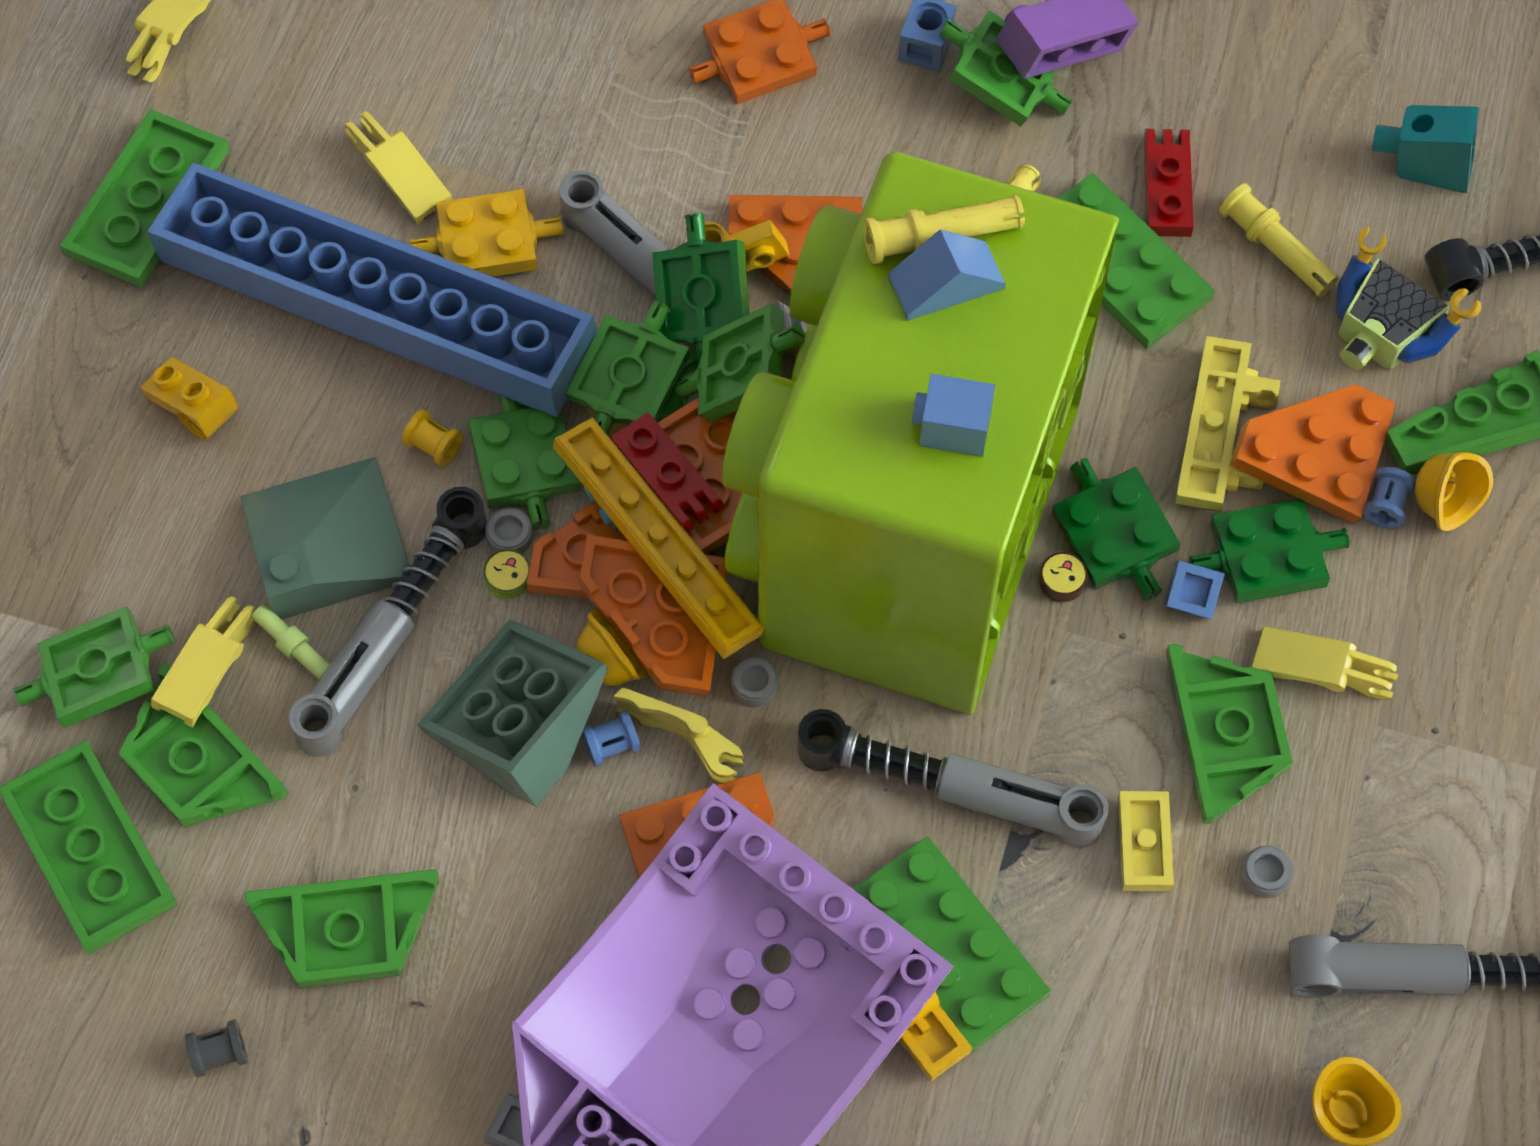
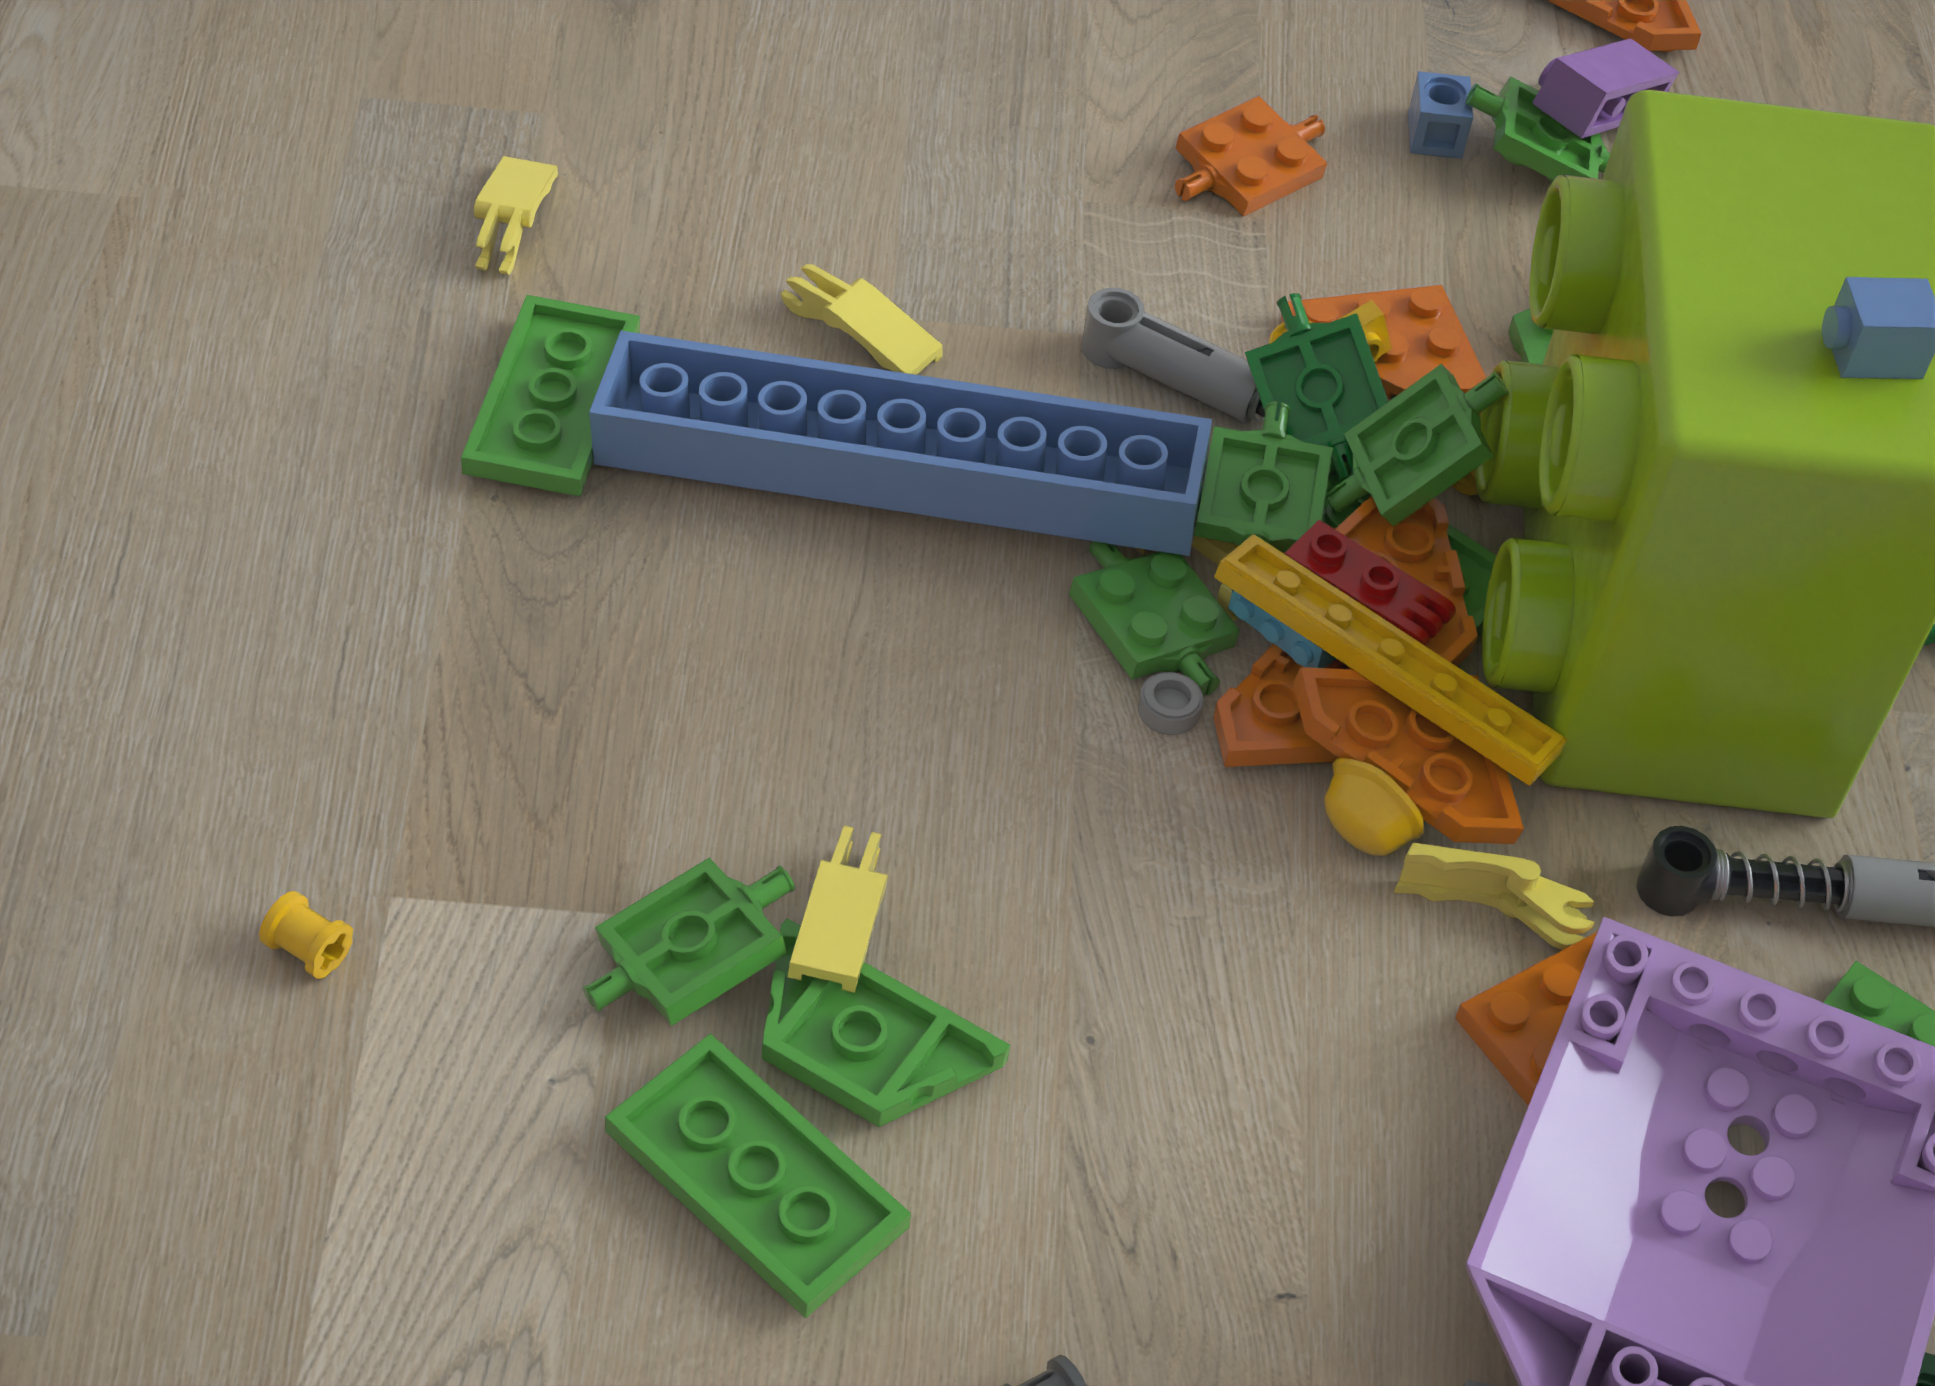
camera: 20 degrees left, 15 degrees down
yellow plate [139,356,239,441] -> none
sand green slope [240,457,410,619] -> none
bright green wing [244,869,439,988] -> none
yellowish green bar [251,604,330,680] -> none
piece [289,487,487,757] -> none
yellow bush [401,409,464,468] -> none
yellow plate [410,189,563,277] -> none
sand green slope [417,619,608,807] -> none
light yellow tile [483,549,530,599] -> none
medium blue bush [582,710,641,767] -> none
light grey tile [730,657,778,707] -> none
light yellow pin [863,195,1025,264] -> none
medium blue slope [888,229,1005,321] -> none

